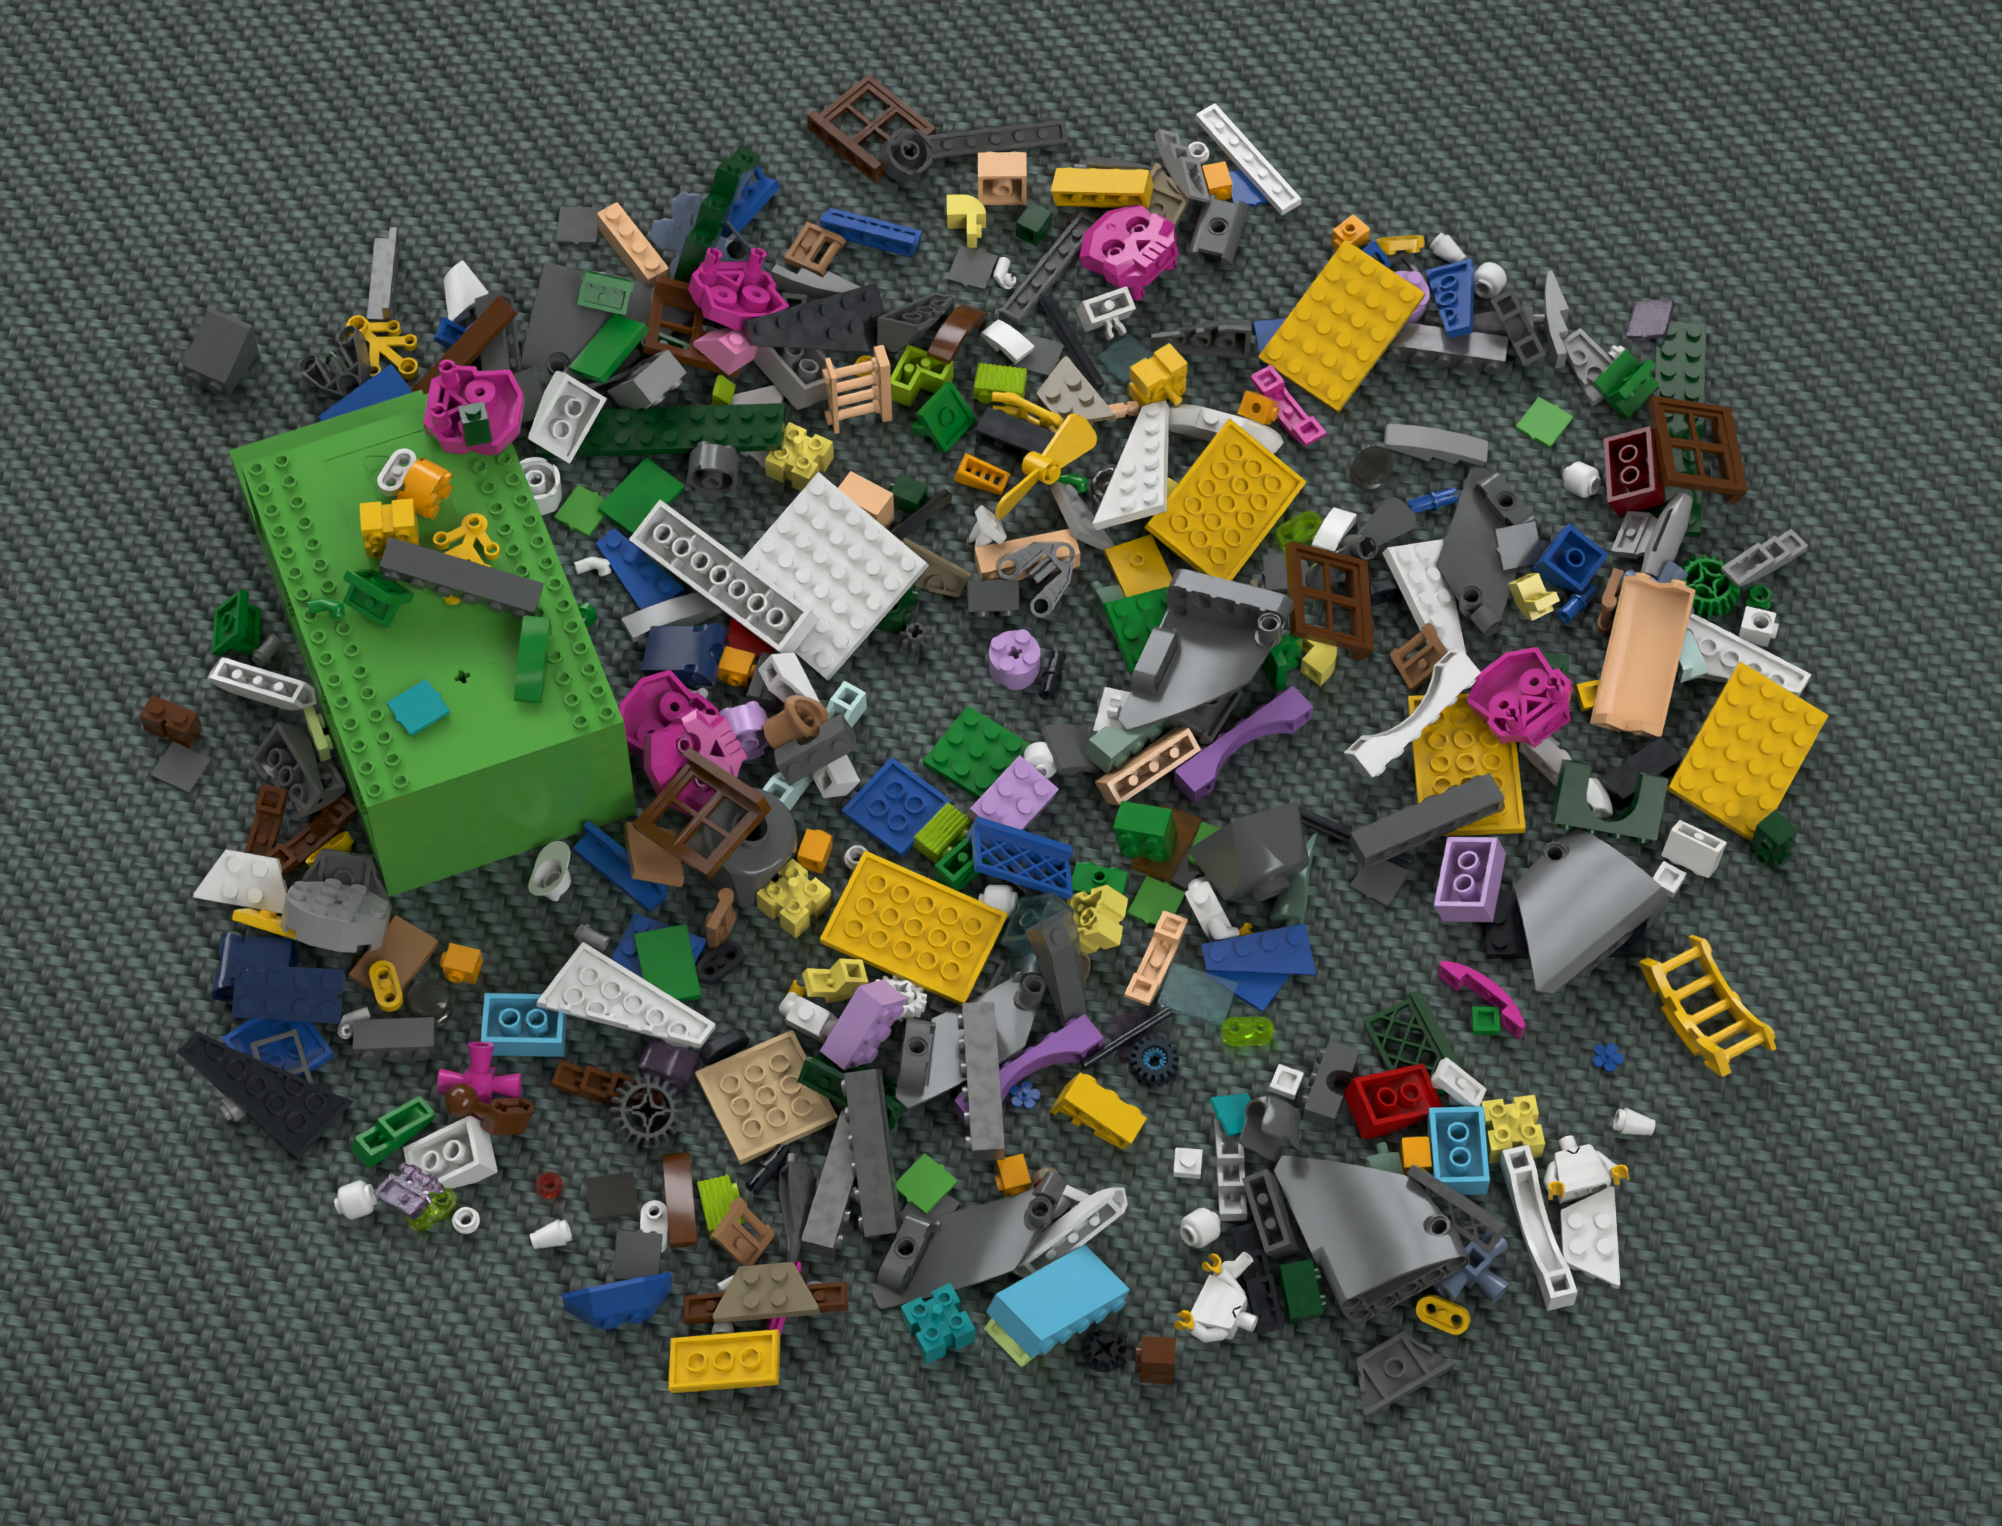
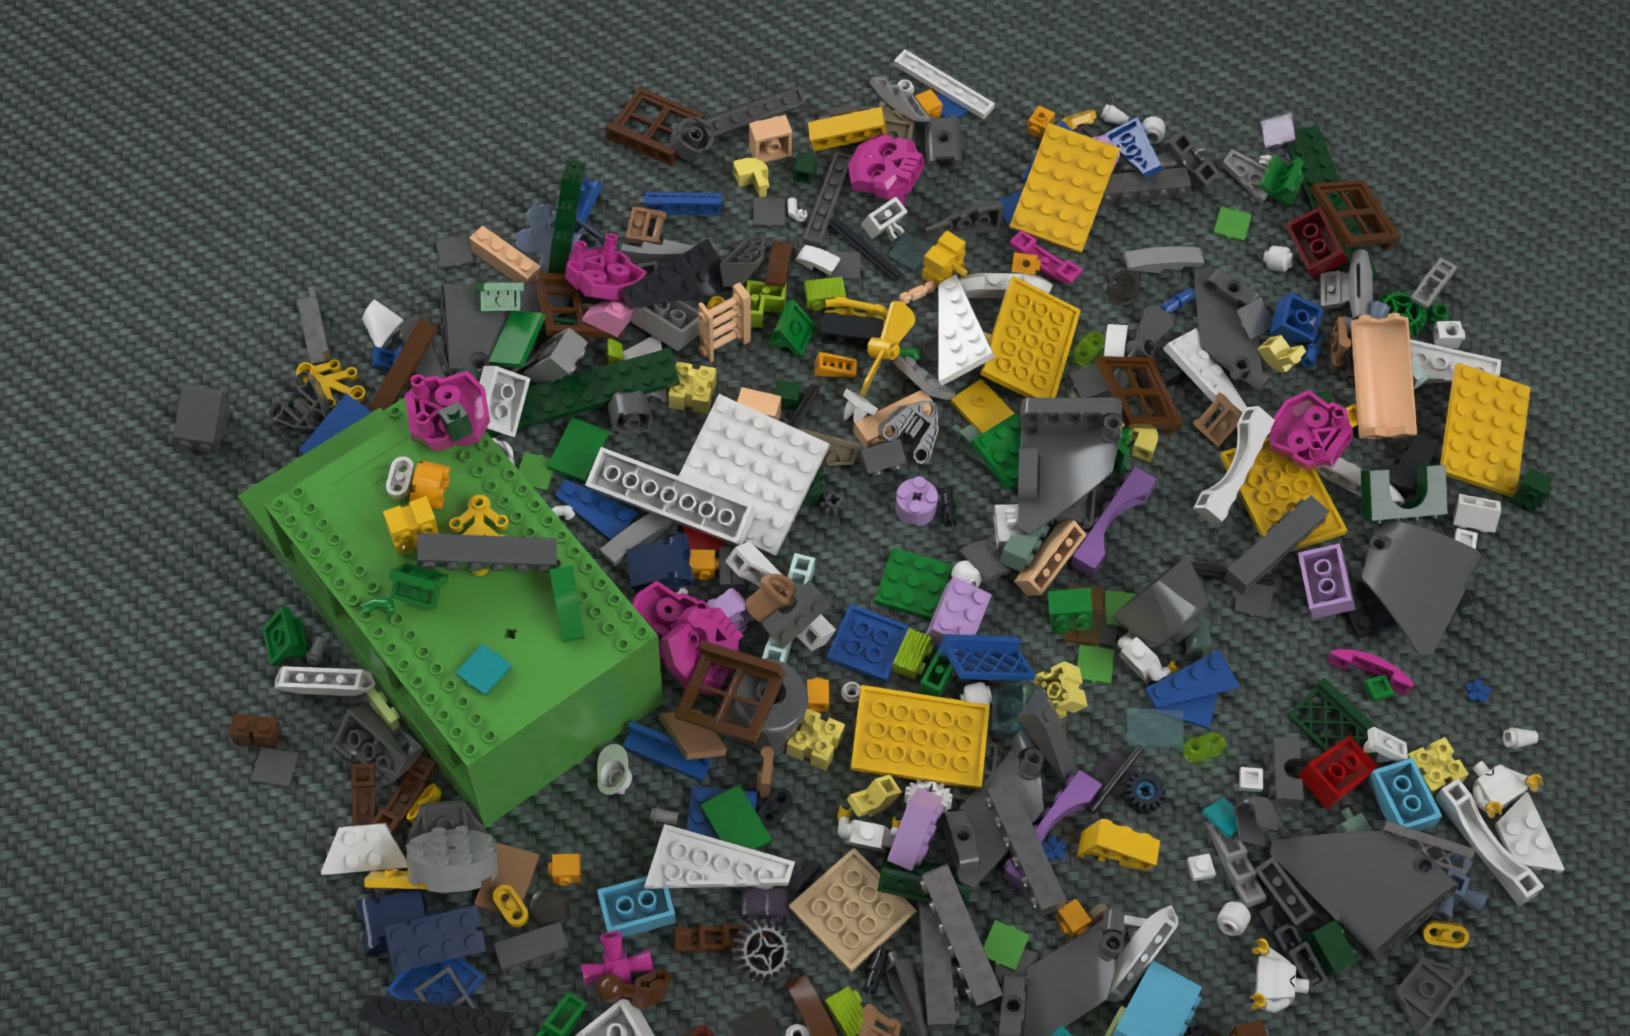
camera: 20 degrees left, 0 degrees up
white arm [338,1006,371,1039] -> none
wing [1036,356,1116,426] -> none
green brick [1072,862,1128,896] -> none
light nougat slope [1124,910,1188,1006] -> none
white arm [1220,1252,1253,1279] -> none
light orange brick [1400,1137,1432,1176] -> none
light grey slope [1543,270,1569,369] -> none
yellow fence [1639,934,1777,1077] -> none

